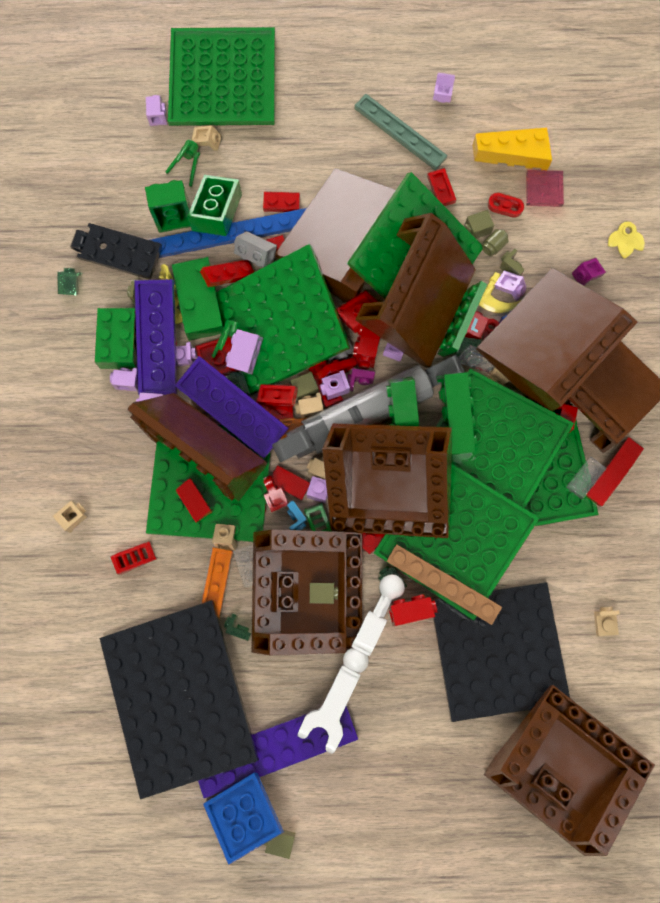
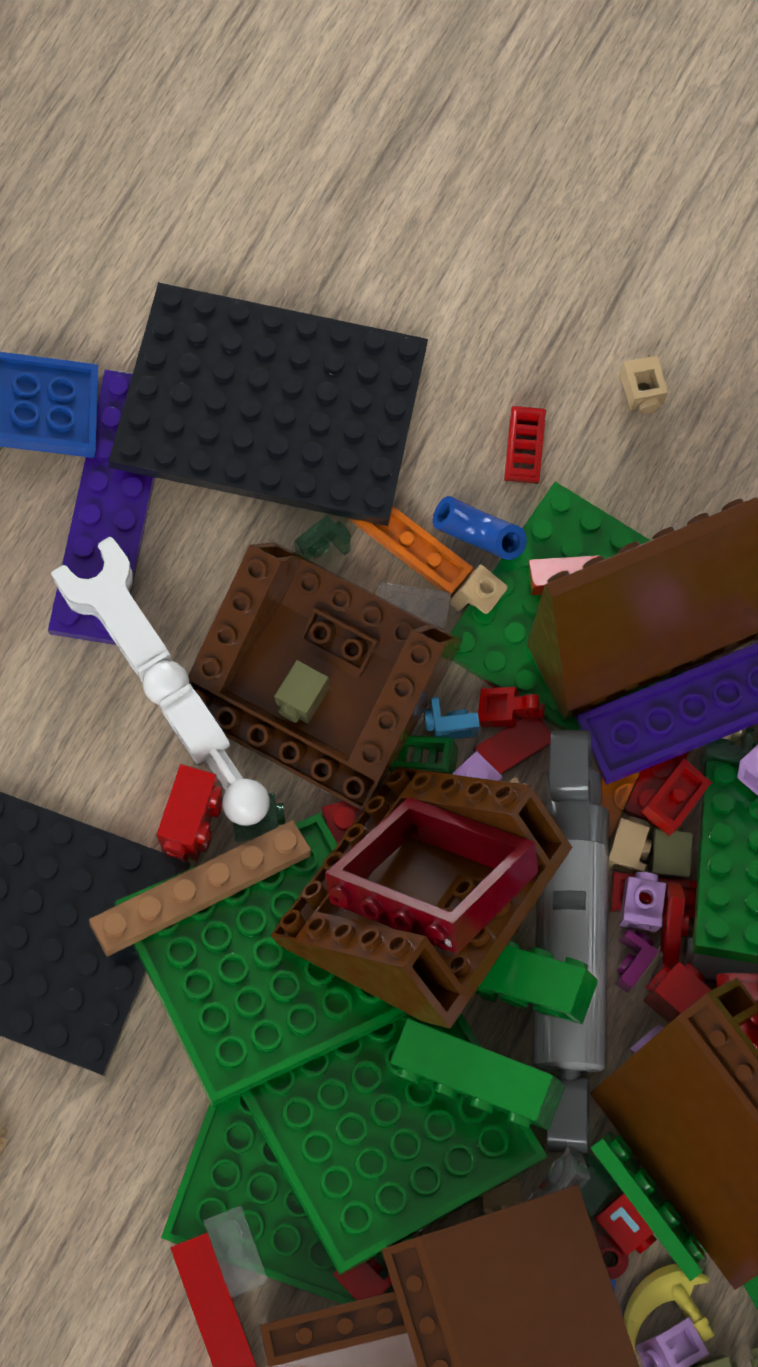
camera: 115 degrees right, 5 degrees down
none -> dark red window [325,797,538,954]
none -> blue cylinder [432,496,527,560]

